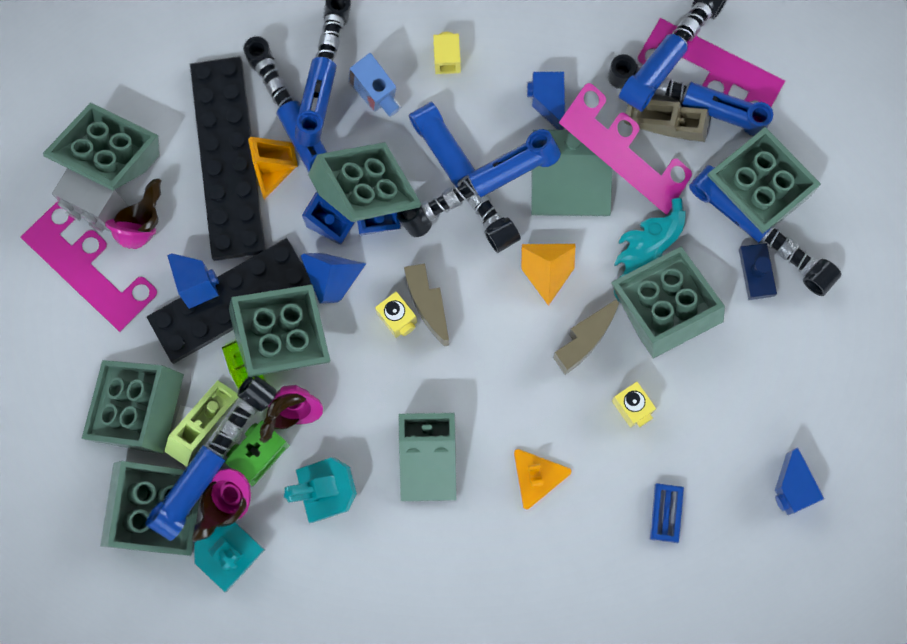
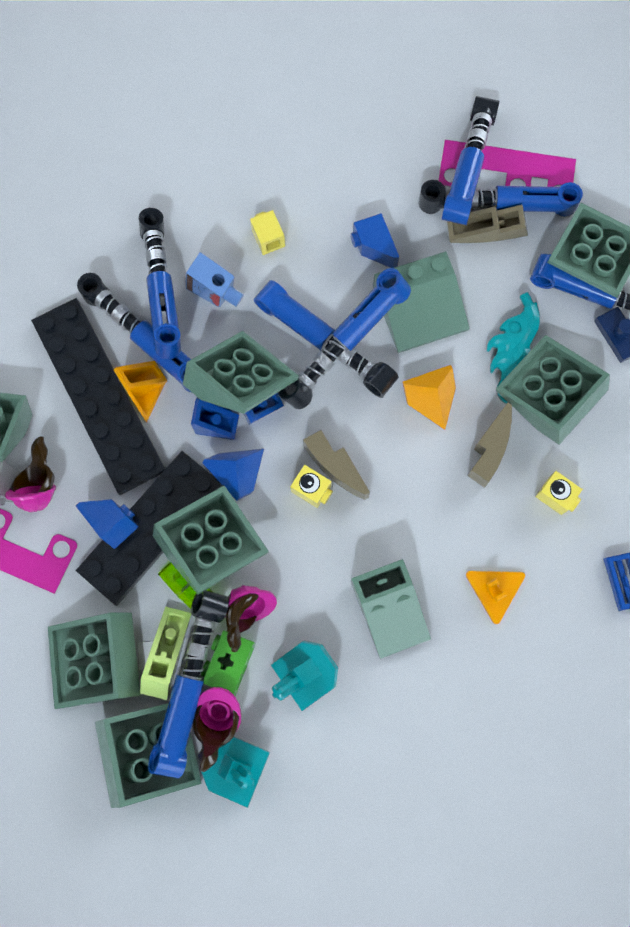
camera: 20 degrees left, 0 degrees up
dark pink piece [559,83,692,215] -> none

